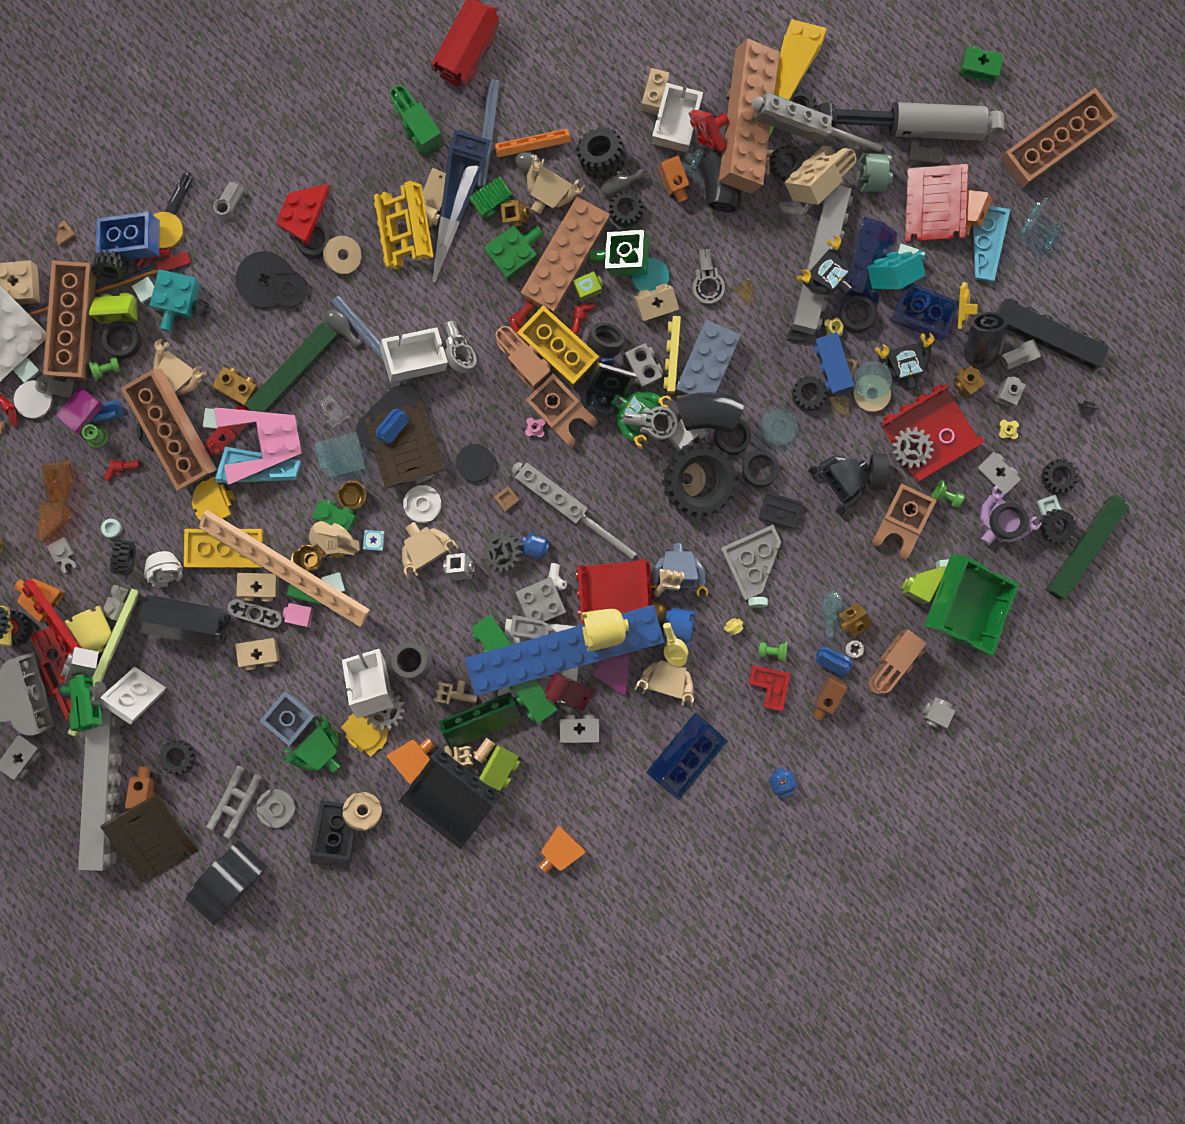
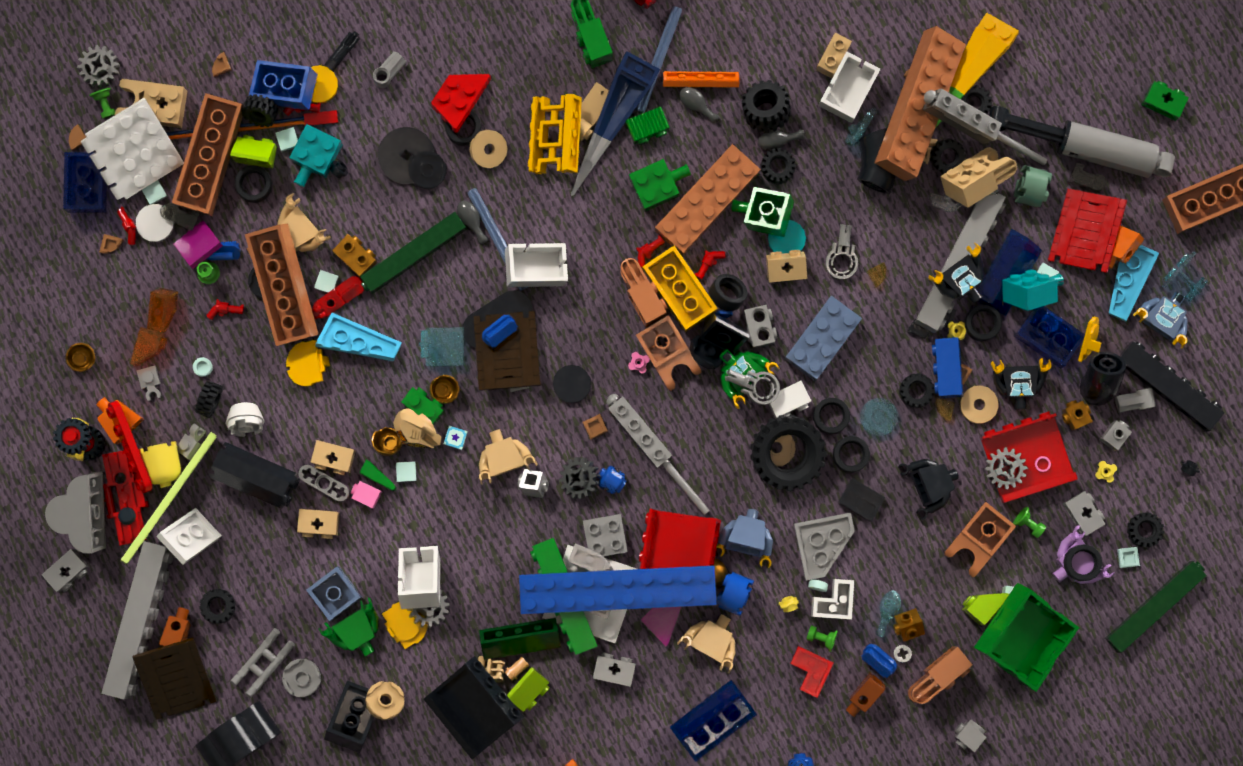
camera: 15 degrees right, 0 degrees up
green piece [61,674,106,732] -> none
light grey brick [62,647,99,684] -> none
bright green piece [89,357,121,383] -> none
yellow plate [184,529,263,568] -> none
light nougat plate [199,510,369,627] -> none
bright pink wing [214,408,302,485] -> none
clear plate [319,395,350,429] -> none
orange torso [387,738,436,784] -> none
dark grey piece [391,642,433,679] -> none
white tile [403,485,442,523] -> none
tan arm [434,680,477,704] -> none
light grey pin [445,321,477,373] -> none
pearl gold brick [501,200,530,228] -> none
tan torso [527,155,585,214] -> none
dark red door [544,672,595,711] -> none
white arm [548,563,567,591] -> none
lime brick [573,272,603,302] -> none
light yellow cylinder [581,609,629,652] -> none
tan arm [653,569,684,597] -> none
orange torso [657,156,689,203] -> none
light yellow plate [663,316,681,395] -> none
light yellow piece [663,623,688,667] -> none
black brick [676,392,744,433] -> none
red plate [688,109,729,151] -> none
clear light blue tile [853,361,892,399] -> none
black tyre [869,454,889,490] -> none
black tyre [1039,509,1077,545] -> none
none -> white brick [811,579,854,619]
none -> sand blue torso [1133,292,1187,349]

